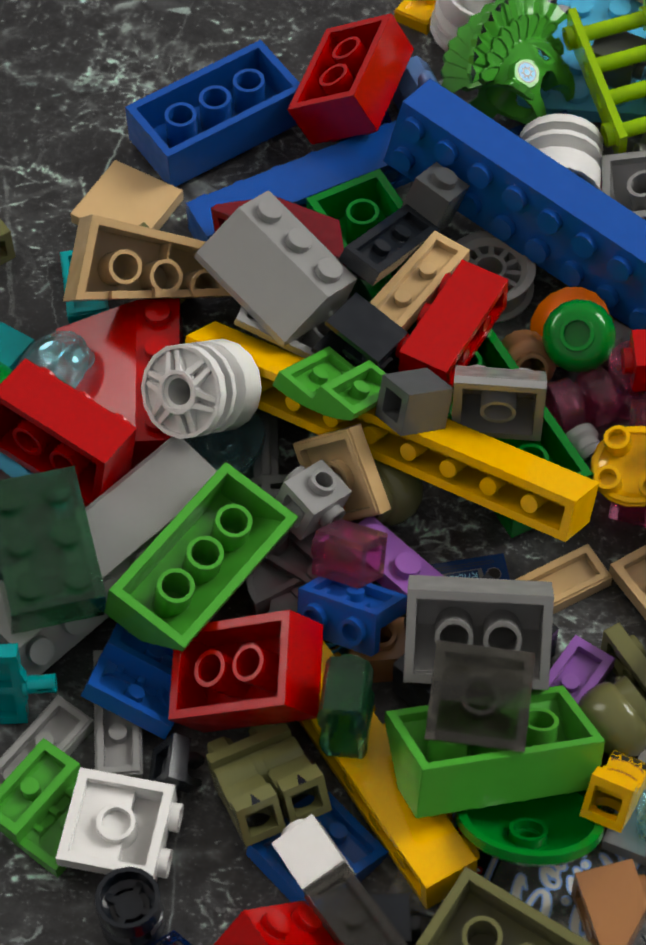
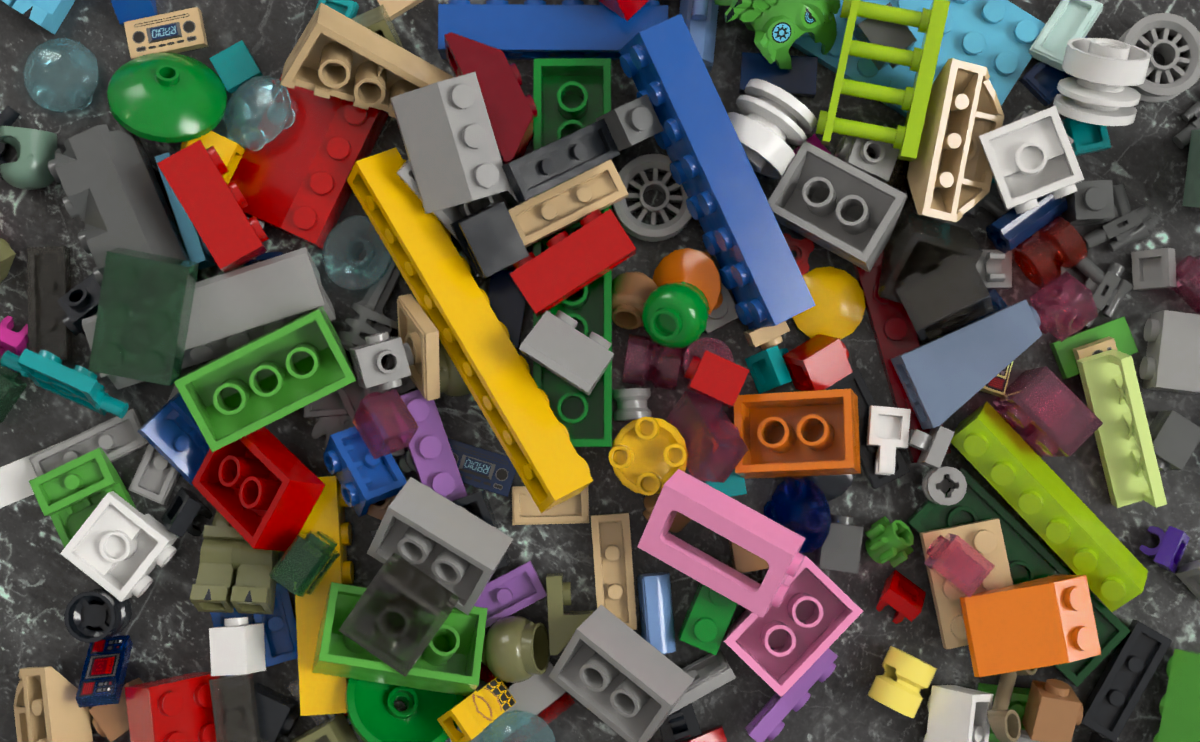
camera: 30 degrees right, 30 degrees up
white wheel [141,339,262,439] -> none
bright green slope [272,346,387,421] -> none
dark grey brick [375,368,454,436] -> none

